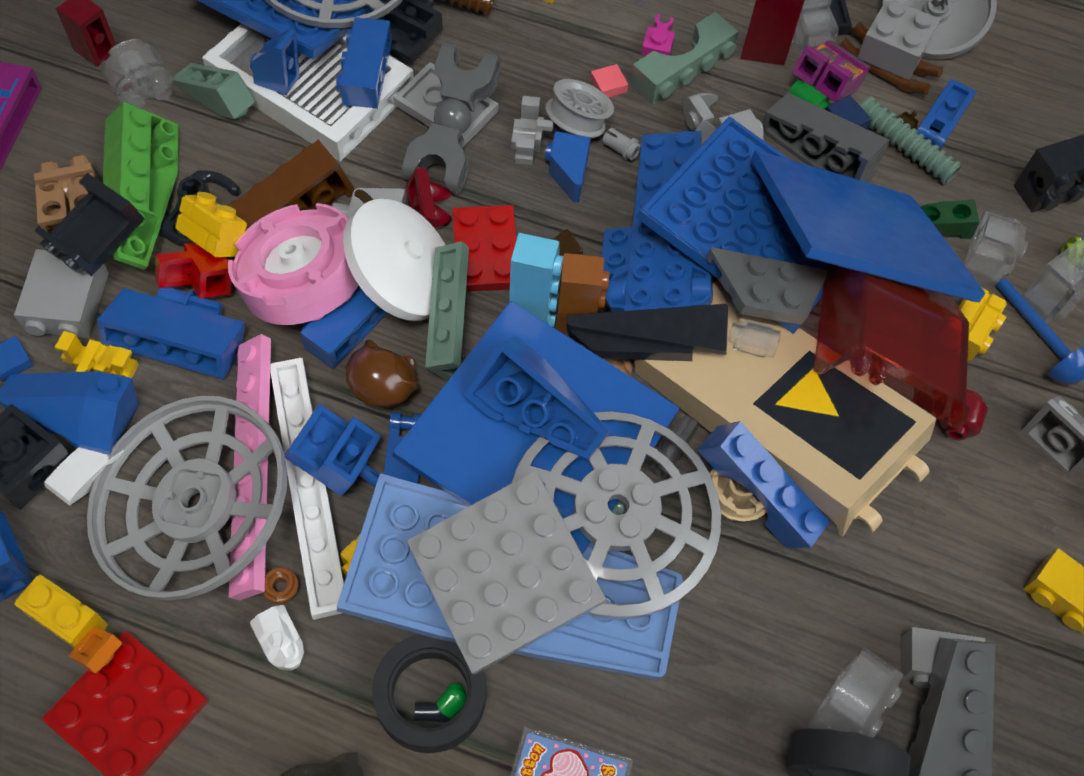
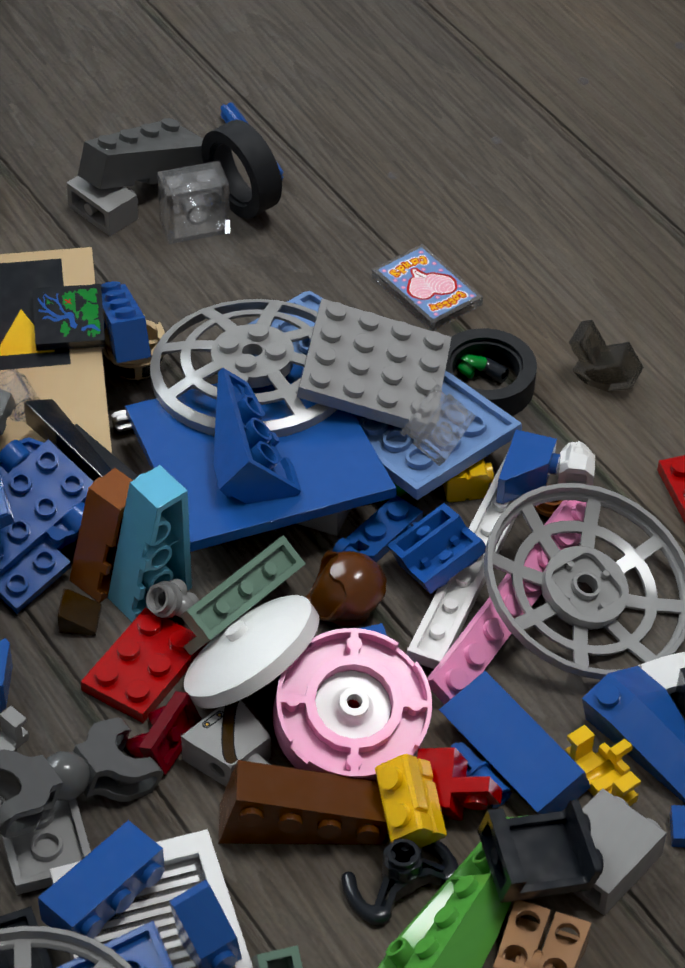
camera: 140 degrees left, 15 degrees down
none -> tile [33,284,105,351]
none -> light grey piece [146,579,199,618]
none -> clear plate [400,383,476,466]
none -> blue slope [496,429,561,504]

